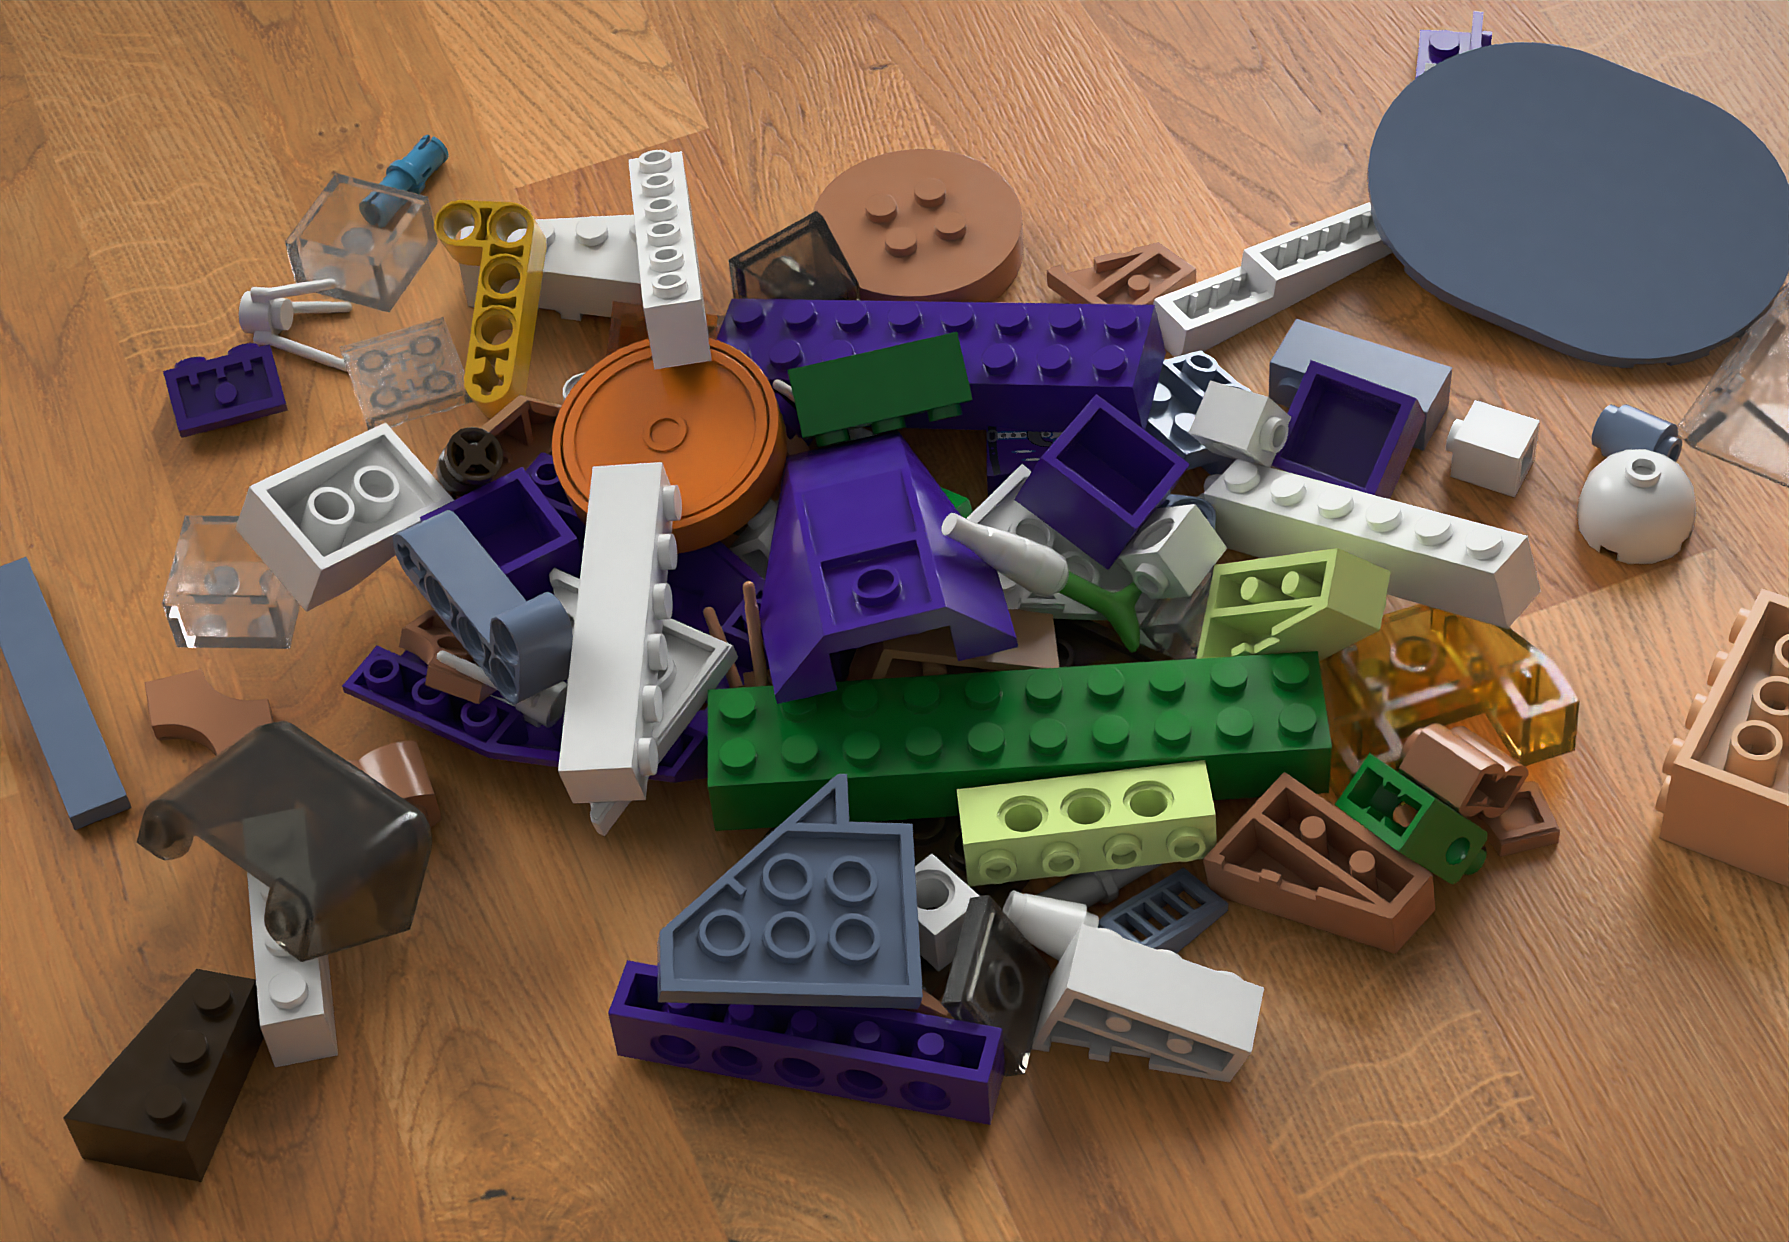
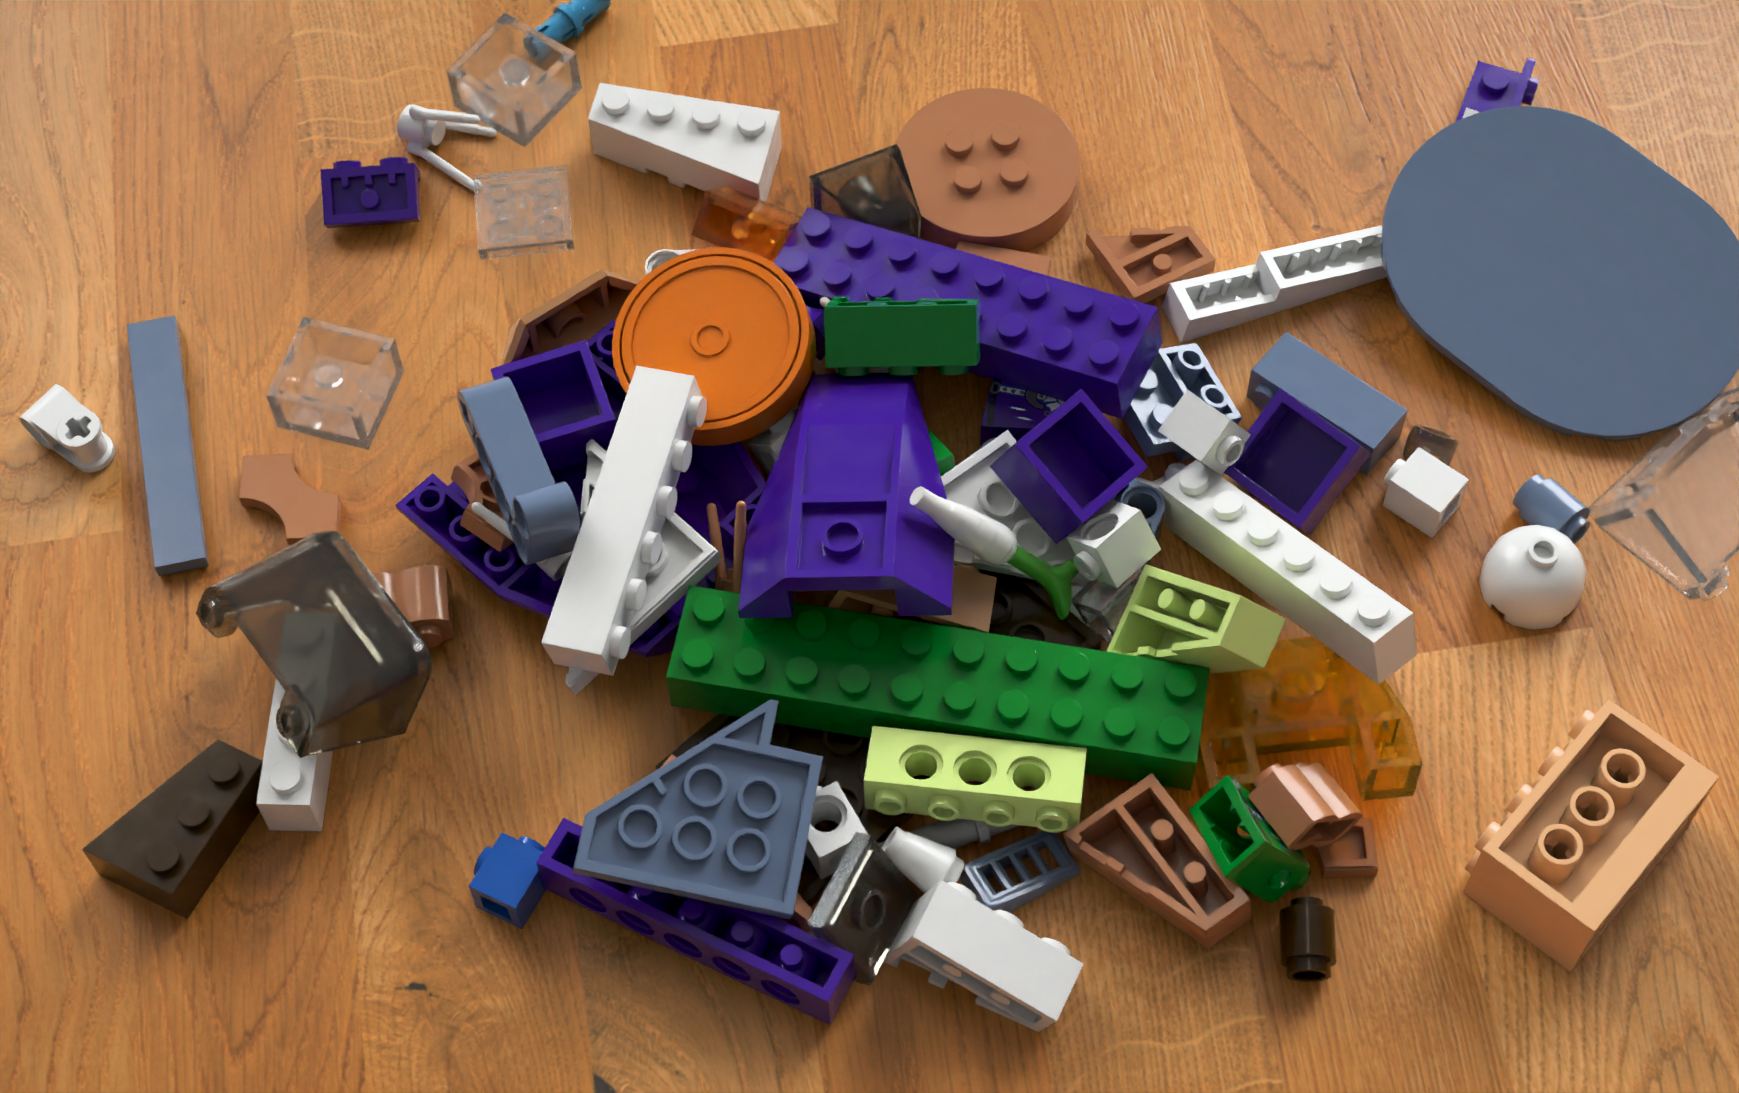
camera: 10 degrees right, 10 degrees up
white slope [235,422,454,612] -> none
yellow beam [434,200,547,419] -> none
dark brown wheel [436,427,503,496] -> none
white brick [628,150,712,370] -> none
none -> blue brick [469,833,546,929]
none -> dark brown brick [1279,897,1336,982]
none -> clear smoke tile [1403,424,1459,466]

